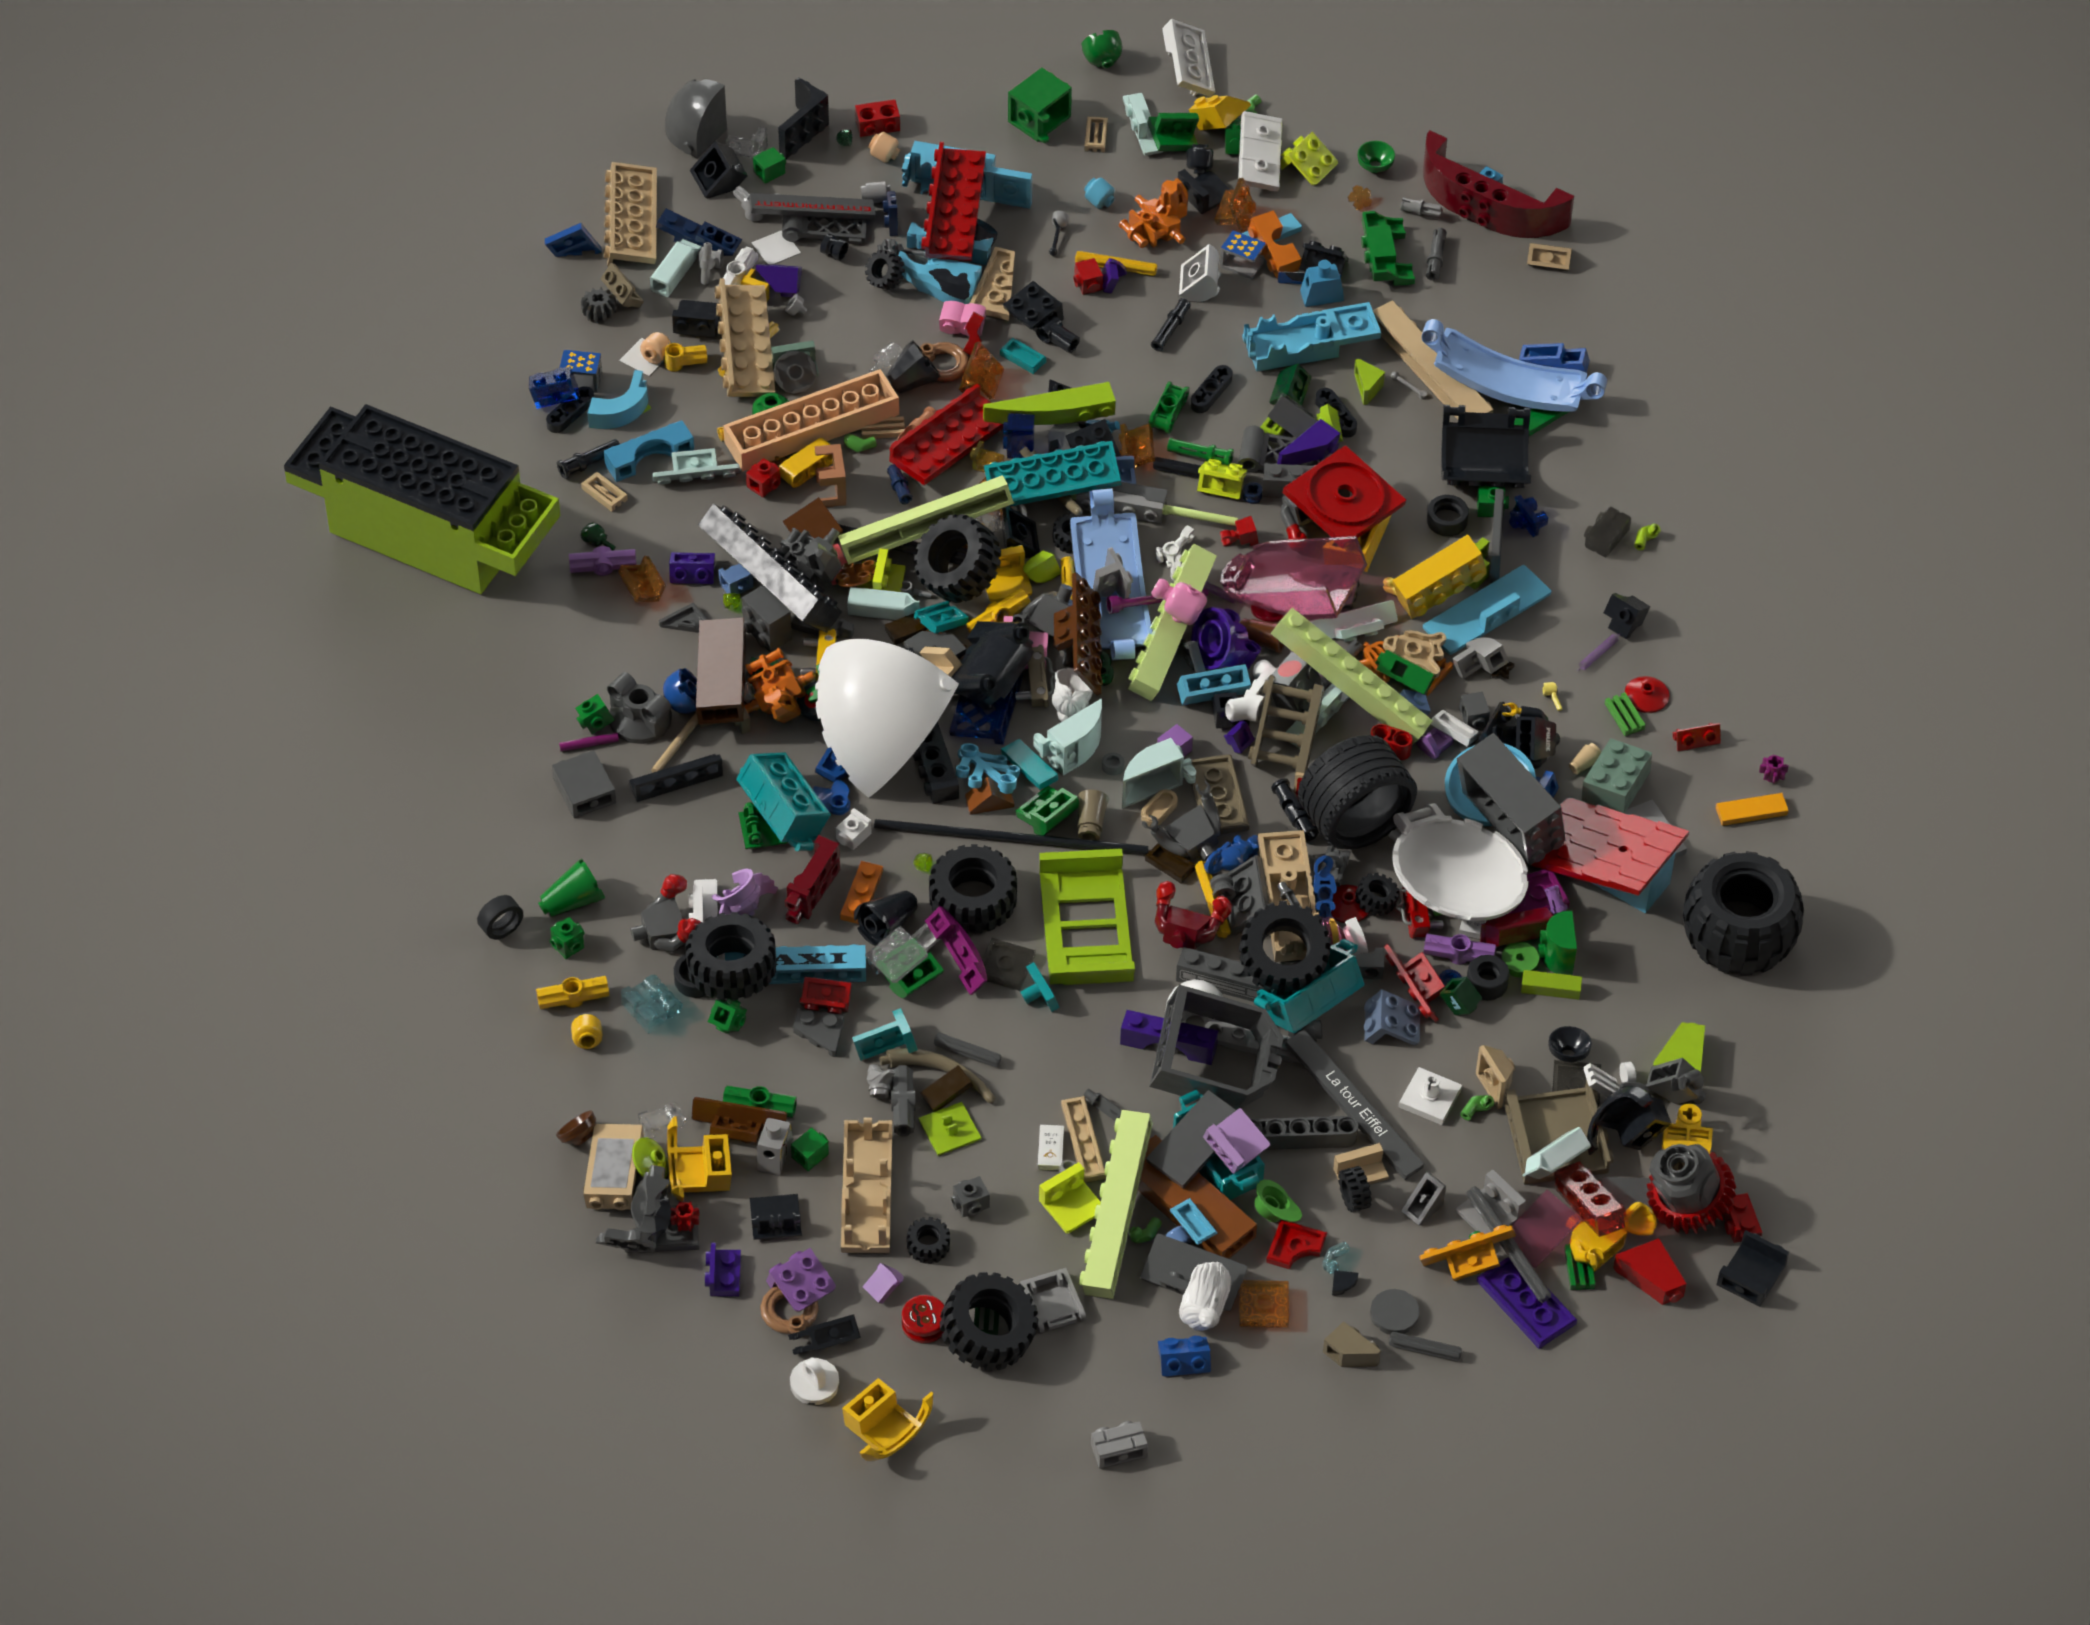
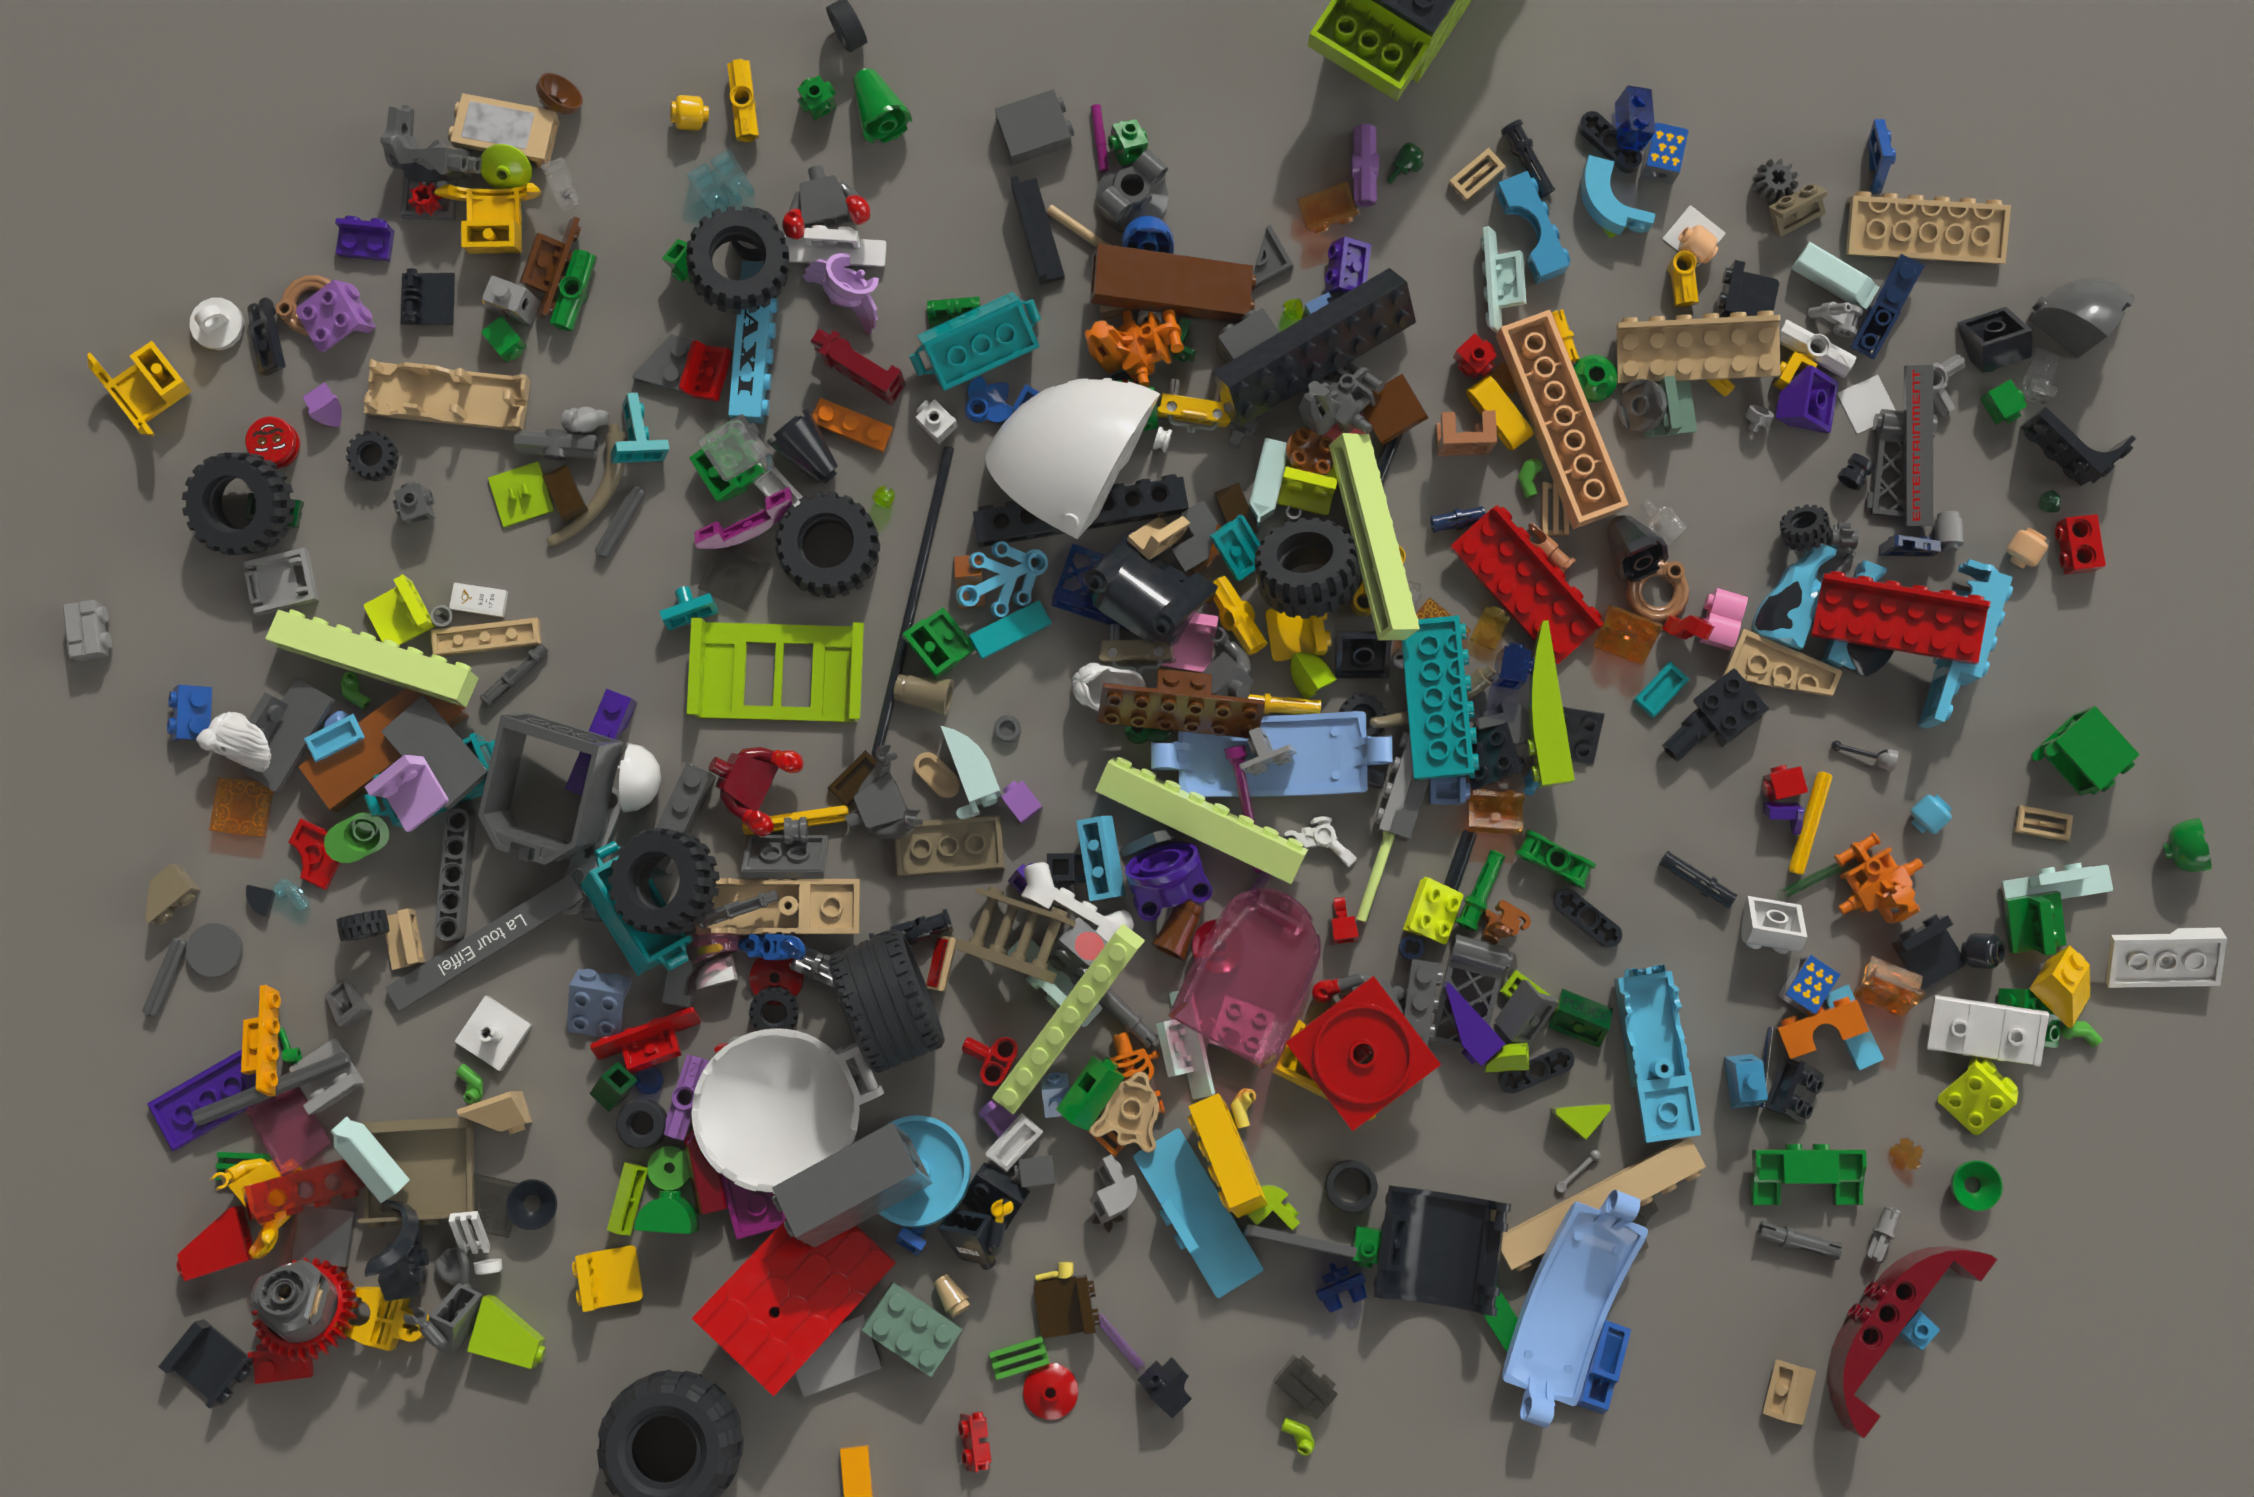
camera: 95 degrees right, 30 degrees up
light aqua piece [1033,698,1102,776] -> none
bright pink piece [1151,579,1207,625] -> none
blue animal [1204,835,1259,874] -> none
medium lavender pin [1544,885,1568,915] -> none
none -> yellow bracket [572,1245,643,1312]
none -> dark brown bracket [1033,1274,1100,1338]
none -> dark orange piece [1481,900,1531,944]
none -> green piece [1777,861,1849,900]

